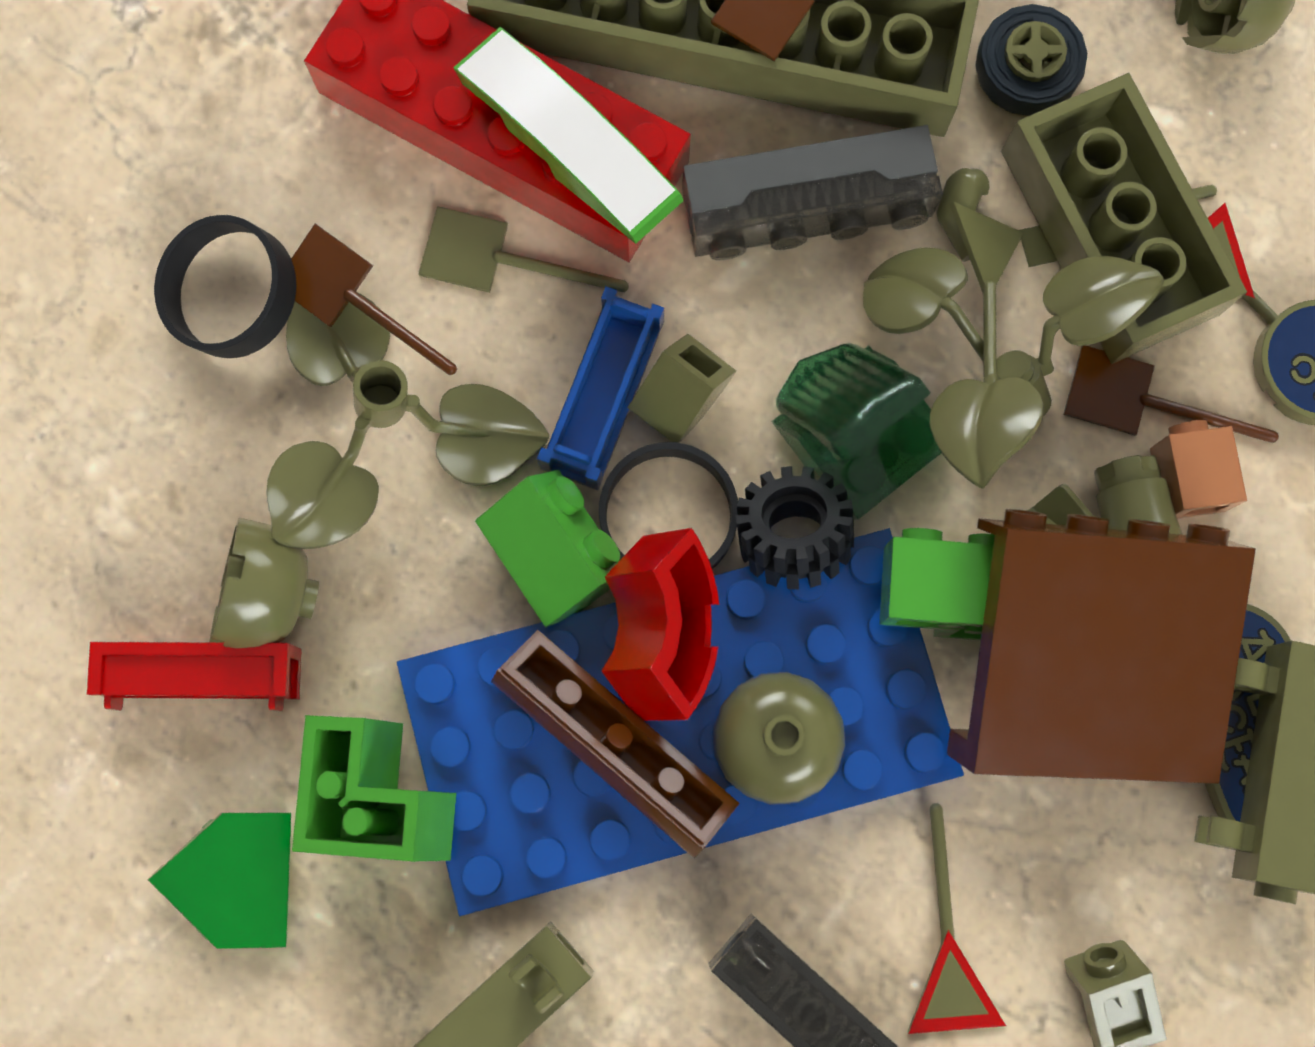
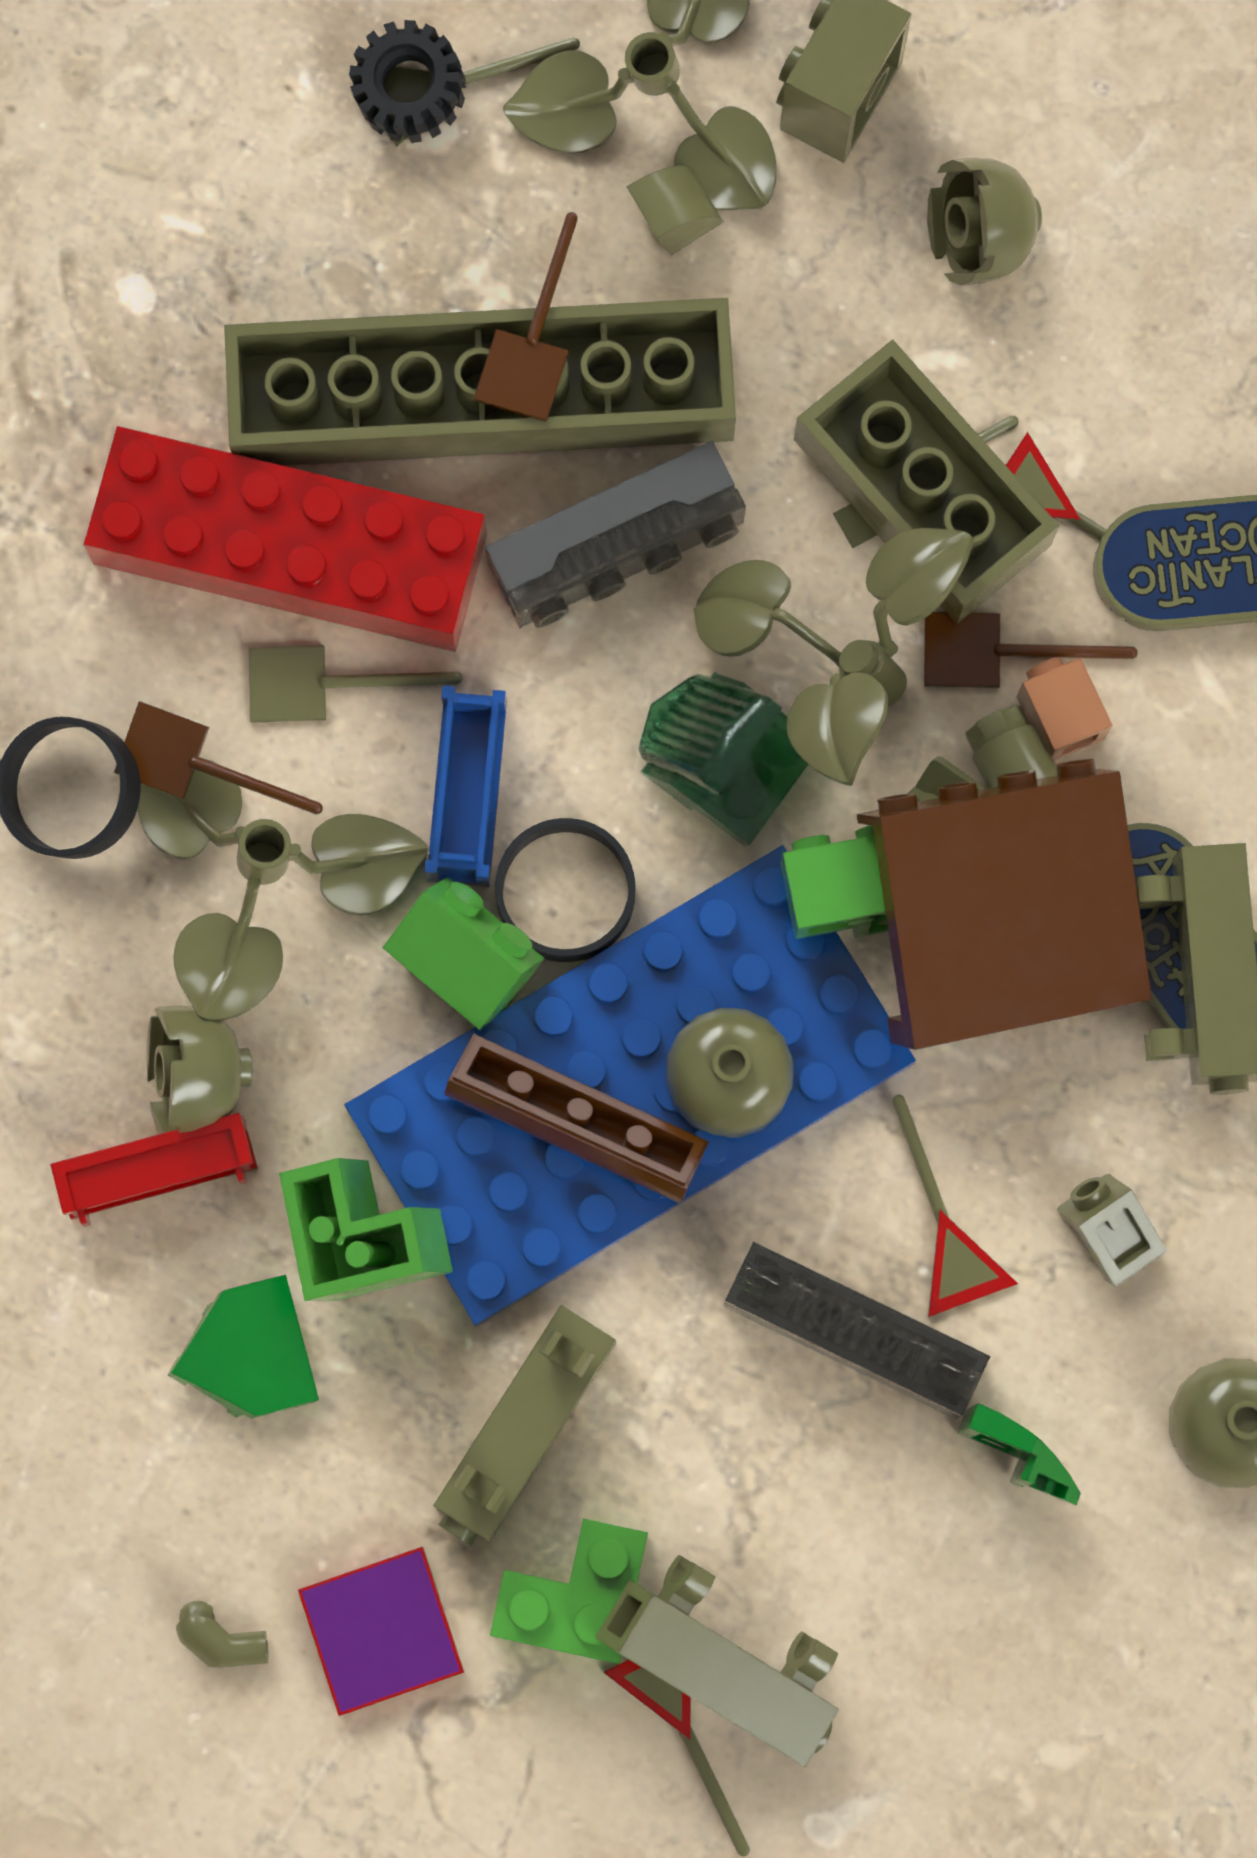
camera: 15 degrees left, 0 degrees up
white slope [453,27,684,244] -> none
red brick [602,528,719,721] -> none
olive brick [627,334,736,443] -> none
black tyre [736,466,854,590] -> none
olive arm [937,168,990,262] -> none
olive piece [949,202,1024,383] -> none
black wheel [975,4,1088,116] -> none

